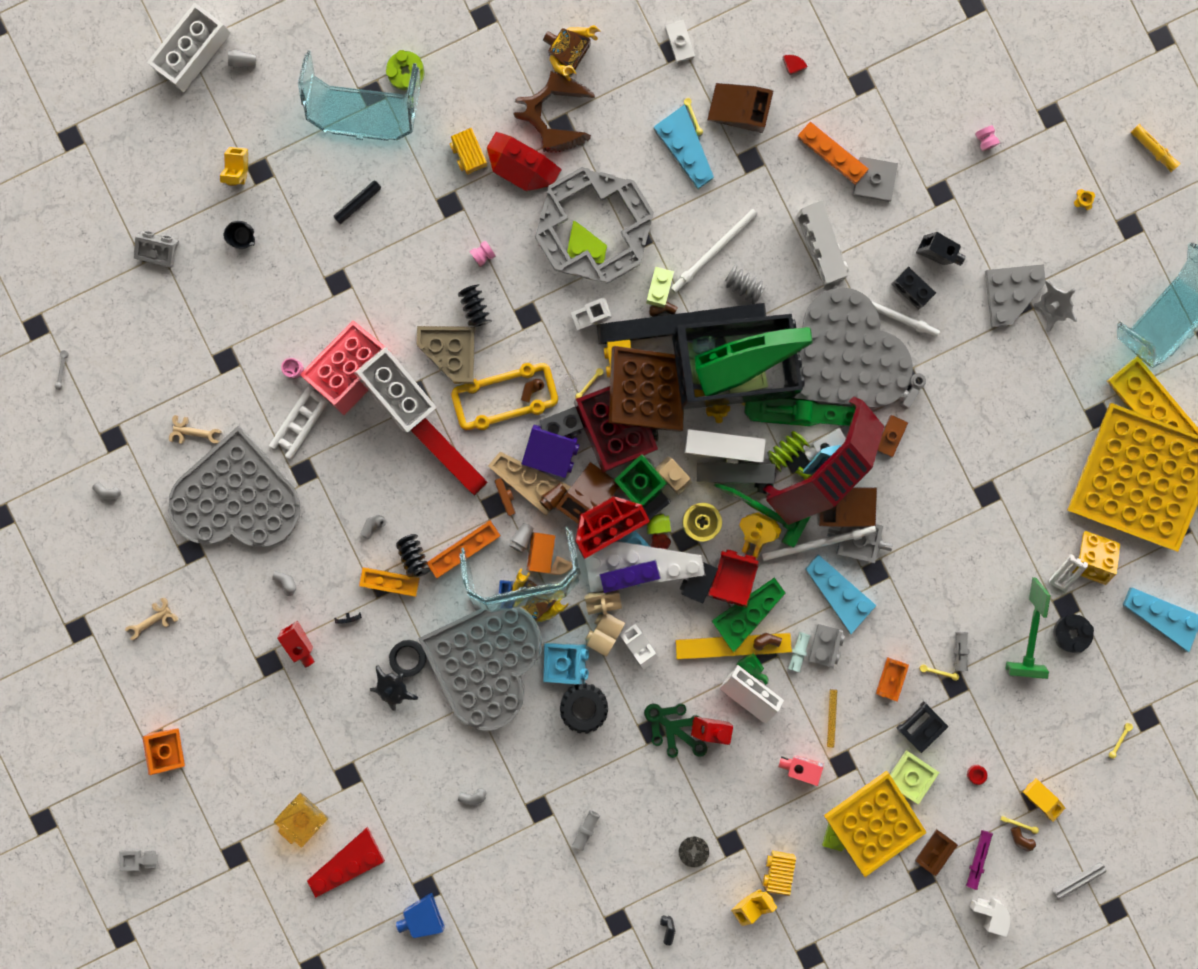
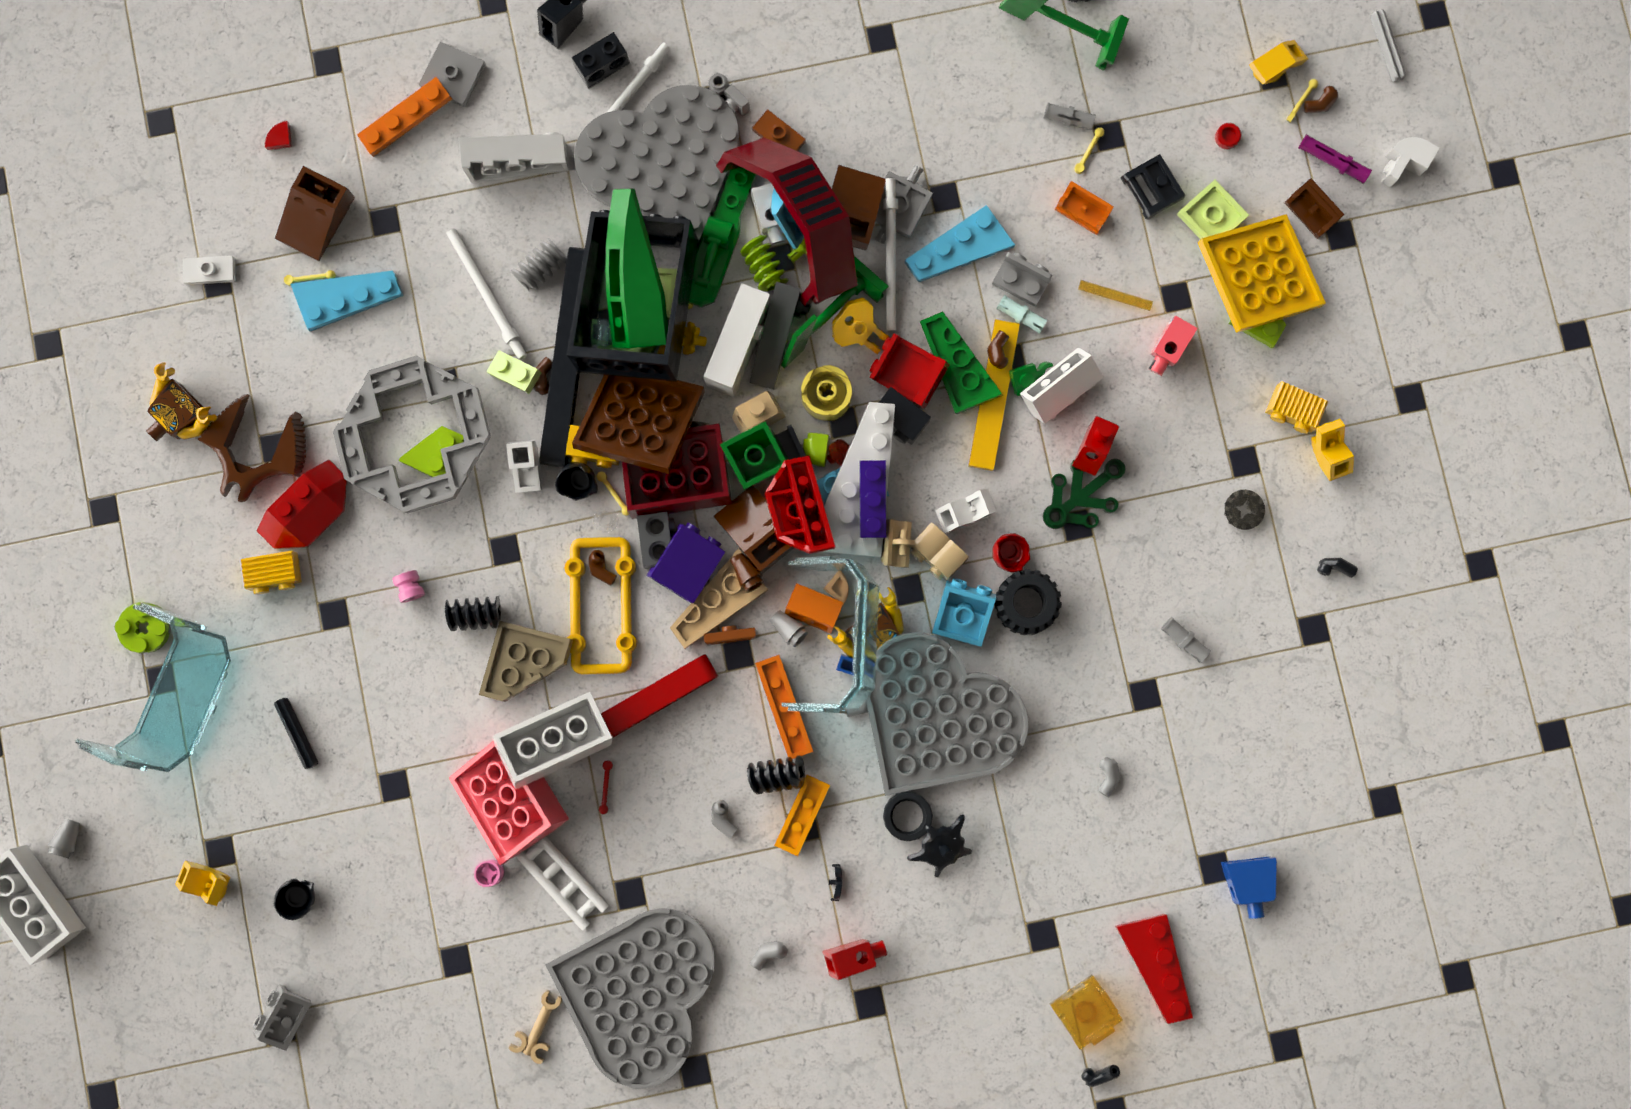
camera: 70 degrees left, 5 degrees down
none -> black hair [555,462,598,501]
none -> red hinge [598,760,613,815]
none -> red hair [992,533,1030,572]
none -> black arm [1081,1064,1120,1087]

